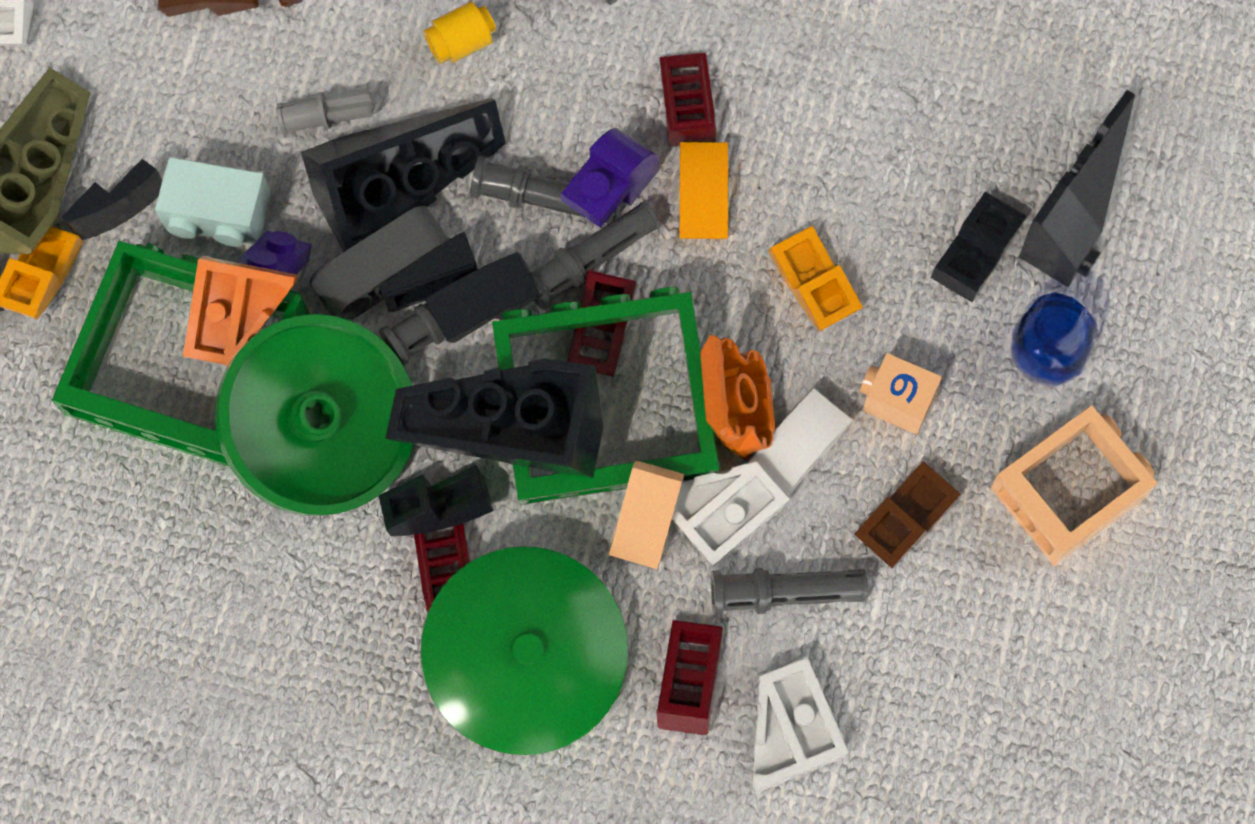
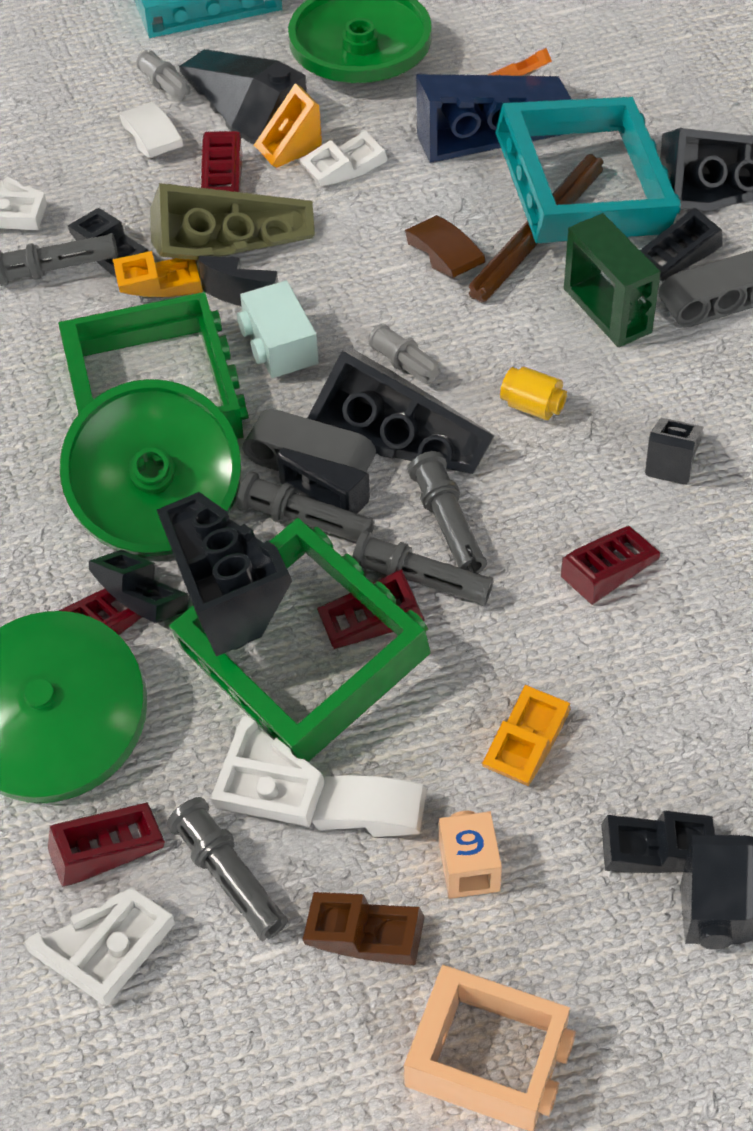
camera: 55 degrees right, 20 degrees down
orange wing [183,256,298,365] -> none
dark purple plate [236,231,312,274] -> none
black slope [425,252,543,343] -> none
dark purple brick [561,128,659,228] -> none
light nougat tile [609,460,685,569] -> none
light orange slope [679,142,728,239] -> none
orange slope [700,335,775,460] -> none
clear blue piece [1010,292,1098,387] -> none

